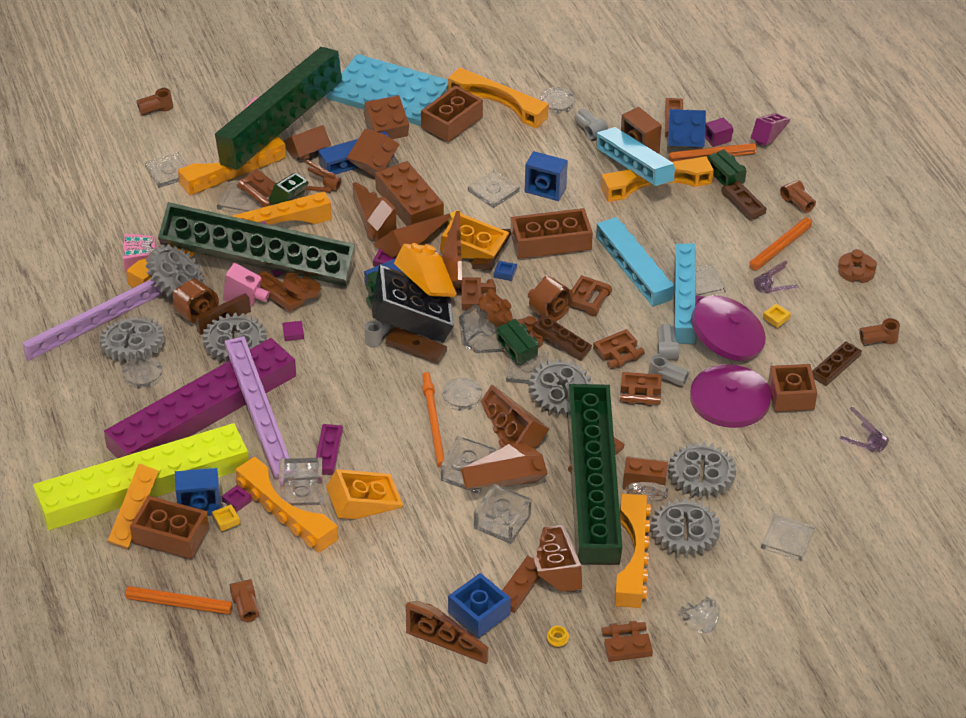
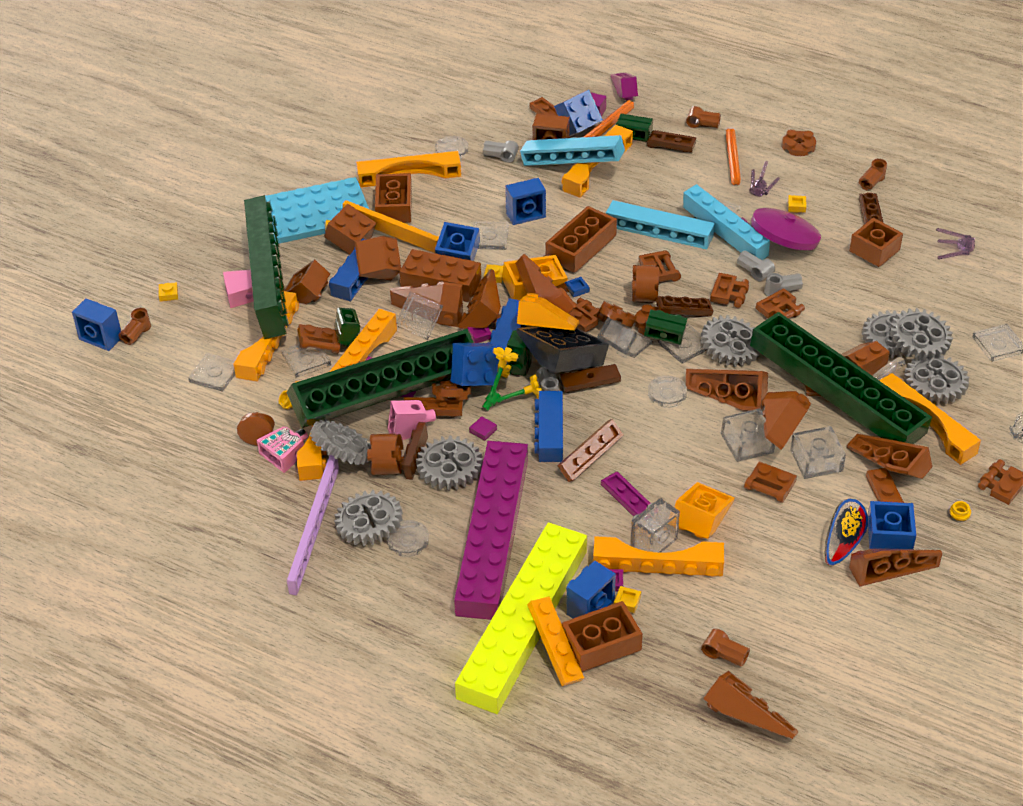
camera: 40 degrees left, 0 degrees up
orange axle [125,586,232,614] -> none
lavender tile [224,336,294,479] -> none
dark orange plant [305,160,342,193] -> none
orange bar [422,372,445,467] -> none
magenta dish [690,364,771,428] -> none
none -> blue brick [72,298,121,351]
none -> yellow plate [159,282,178,302]
none -> dark orange piece [237,412,275,446]
none -> light orange tile [343,200,439,253]
none -> clear tile [396,292,443,340]
none -> blue brick [435,222,480,261]
none -> blue brick [451,343,499,386]
none -> plant [482,347,542,411]
none -> blue brick [535,391,563,462]
none -> plate [557,419,623,482]
none -> dark orange wedge [703,671,799,739]
none -> dark orange plate [744,461,797,503]
none -> shield [824,498,868,565]
none -> light grey gear [889,308,953,361]

